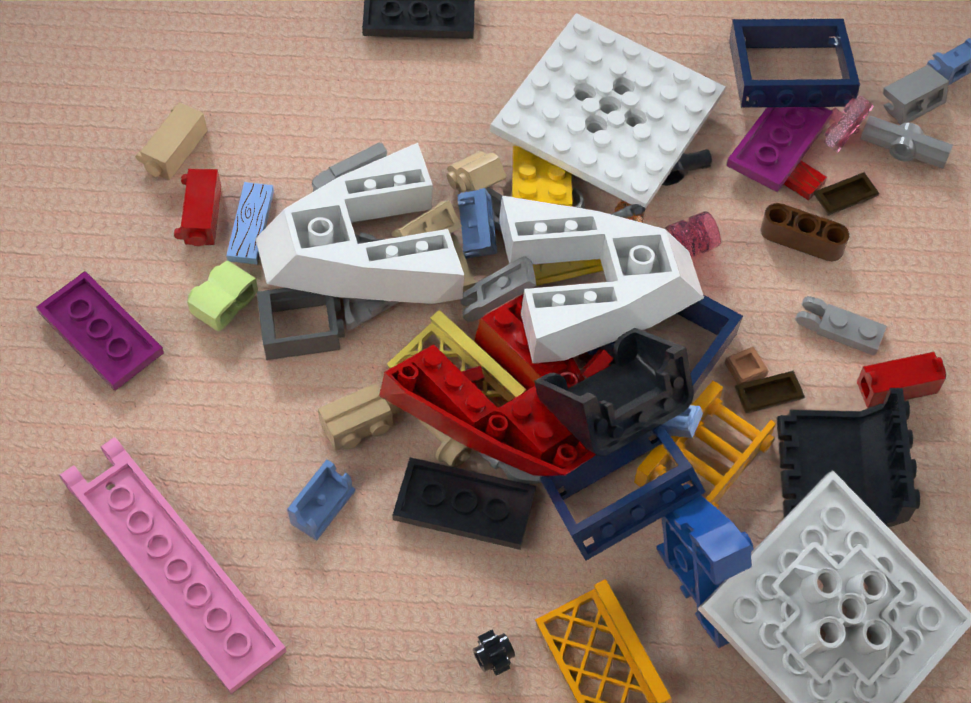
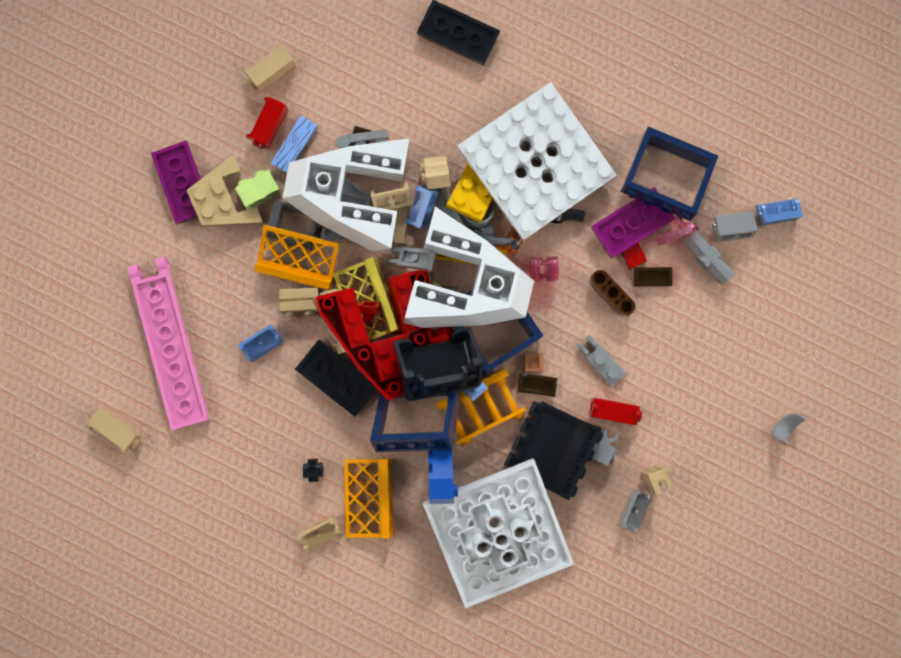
camera: 25 degrees right, 25 degrees up
none -> tan wing [187,155,263,227]
none -> light orange fence [254,225,340,290]
none -> light grey brick [592,429,618,466]

